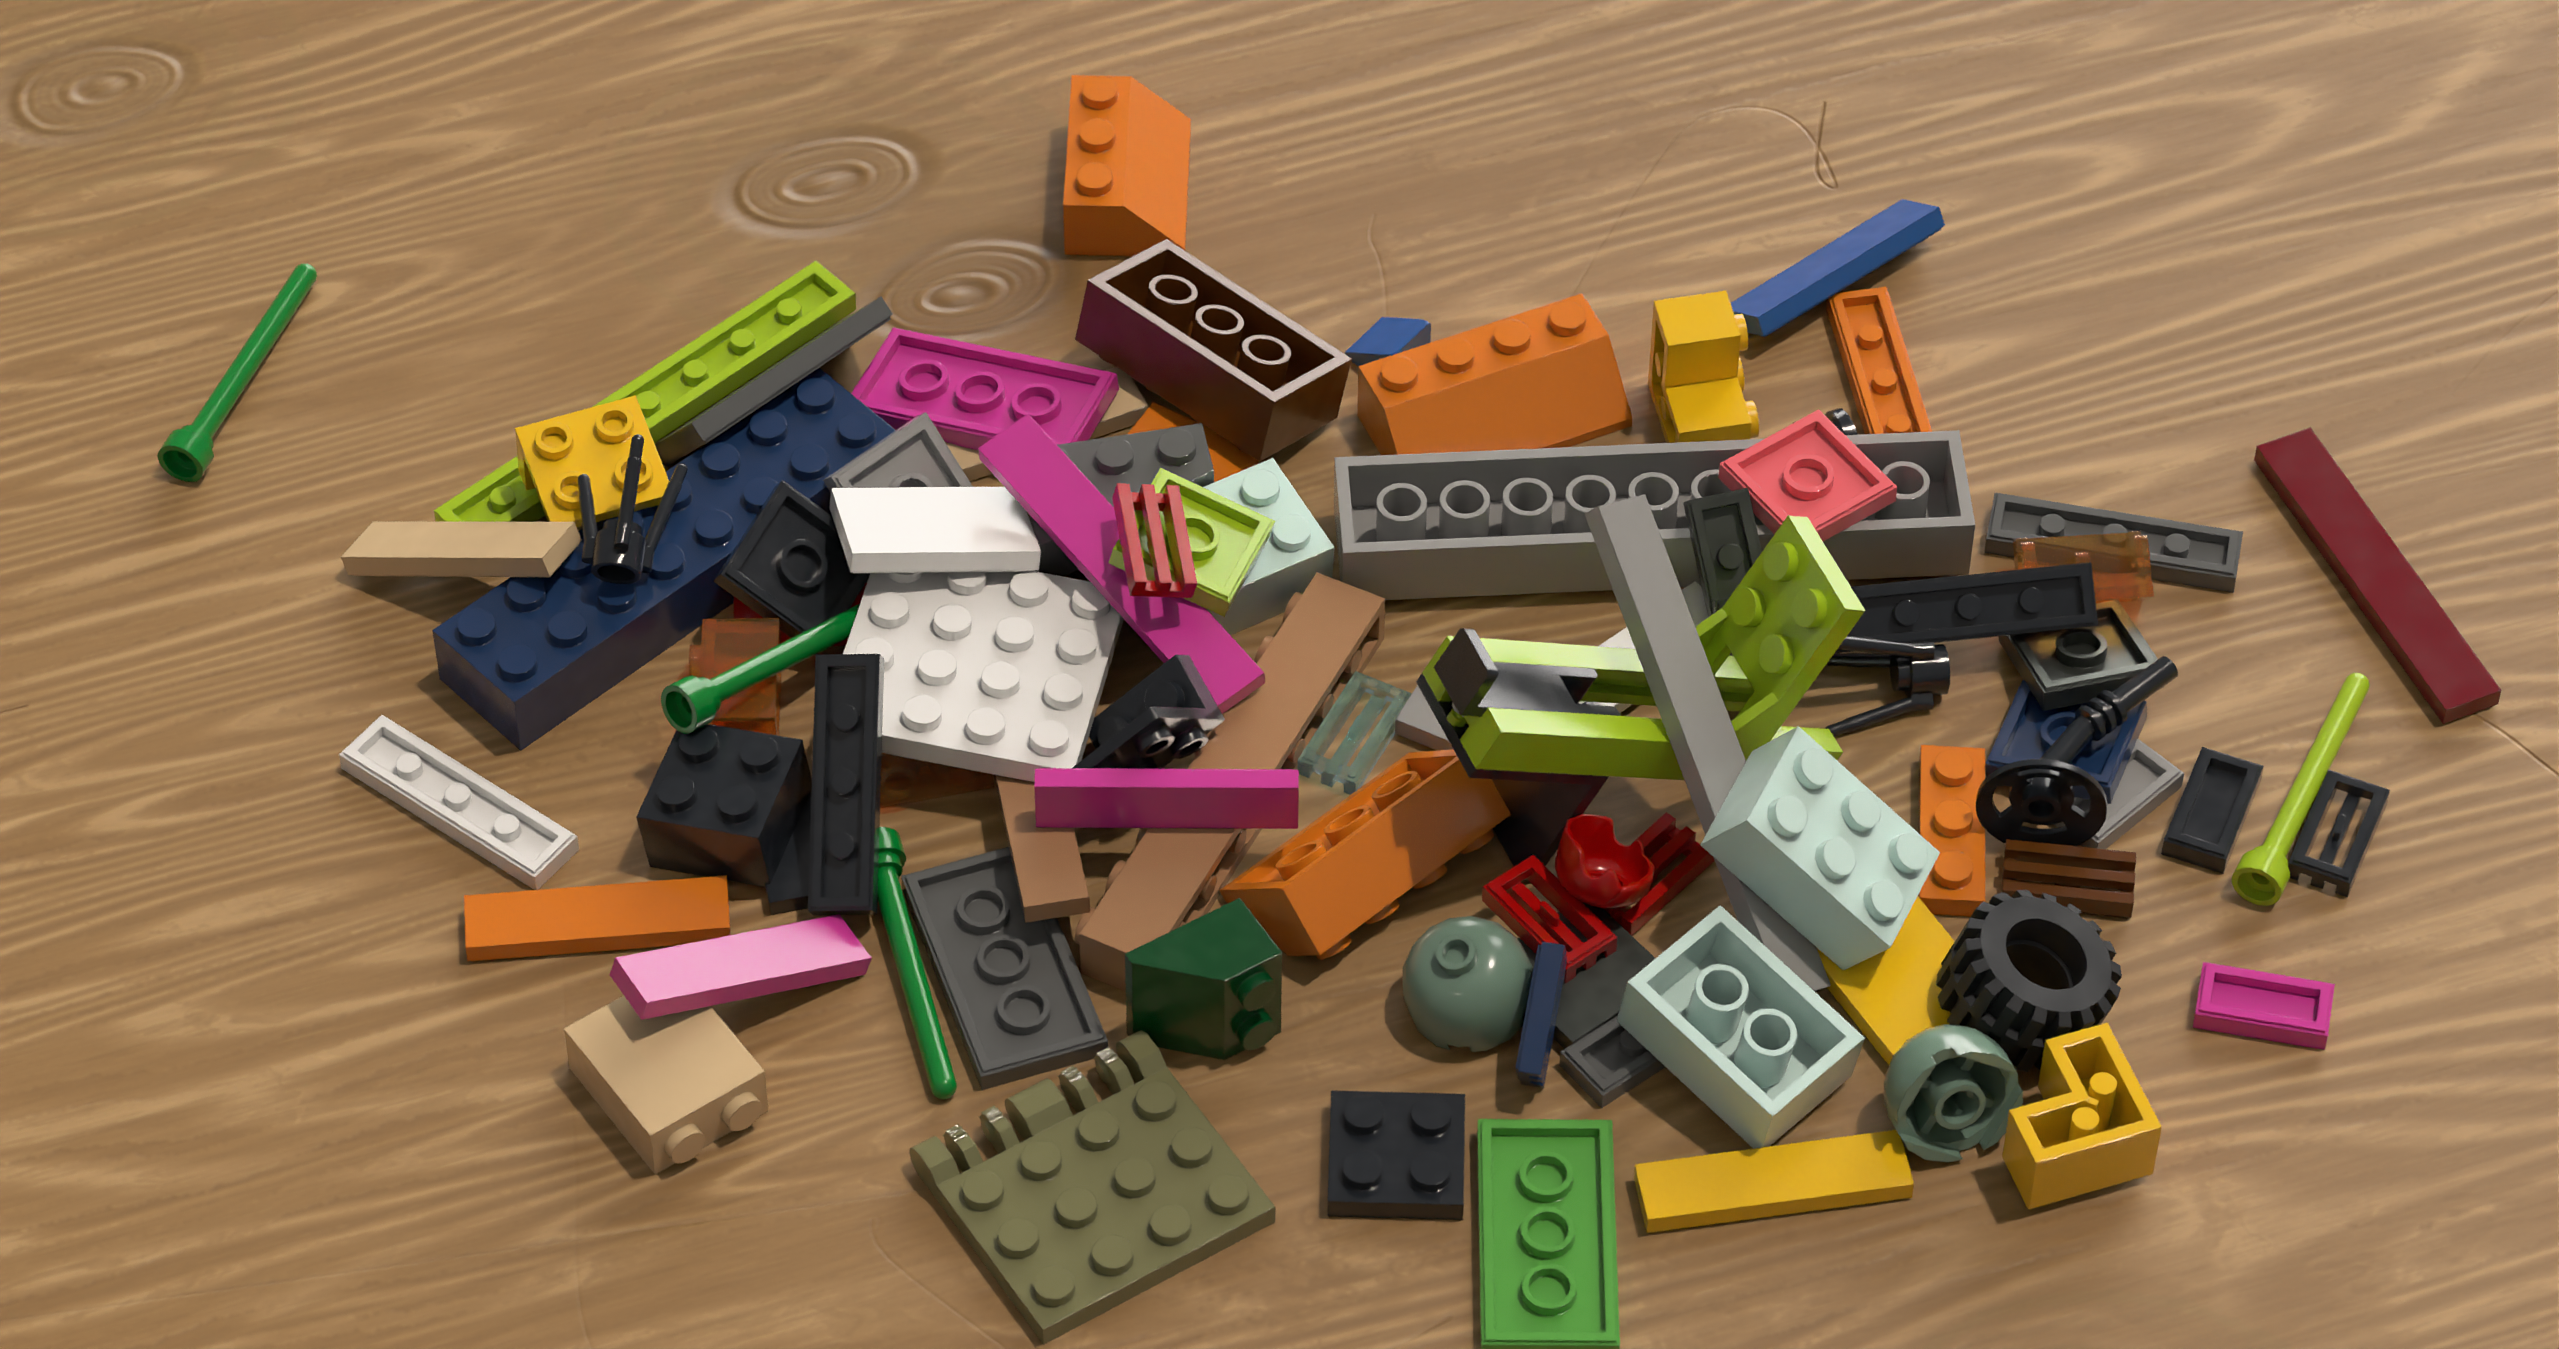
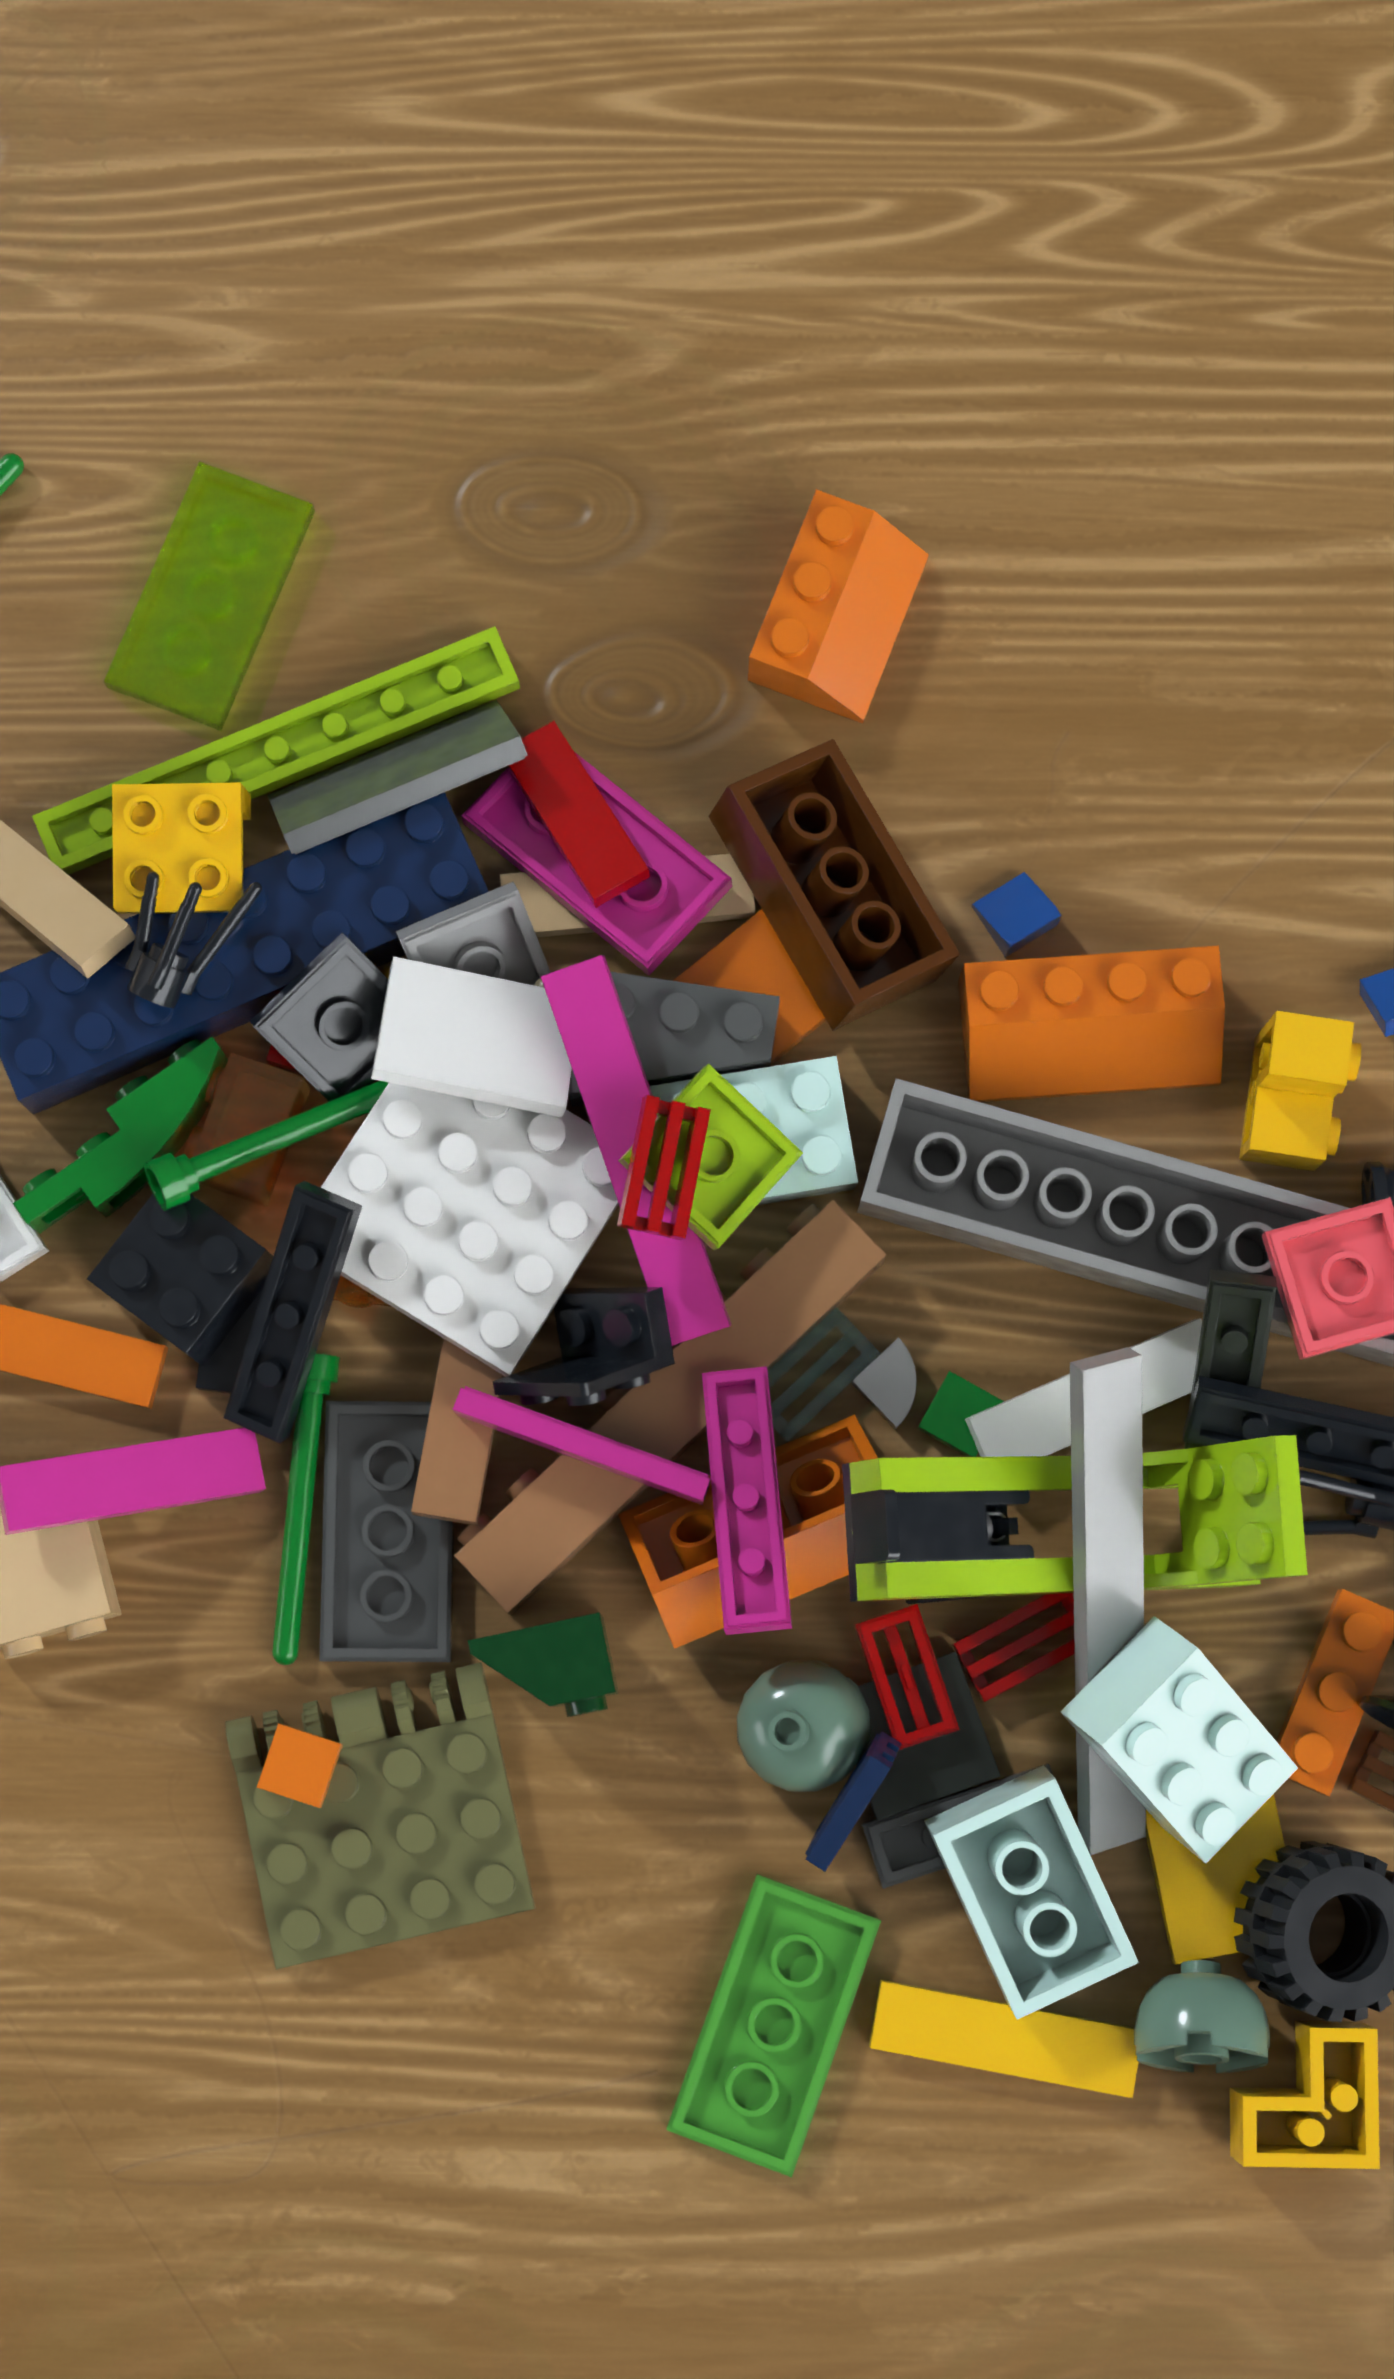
camera: 20 degrees right, 30 degrees up
black plate [1327,1090,1465,1220] -> none
red hair [1554,814,1655,909] -> none
none -> green slope [13,1037,228,1234]
none -> clear neon green tile [104,461,315,731]
none -> orange tile [257,1723,343,1808]
none -> red tile [506,720,650,908]
none -> dark pink tile [702,1366,792,1635]

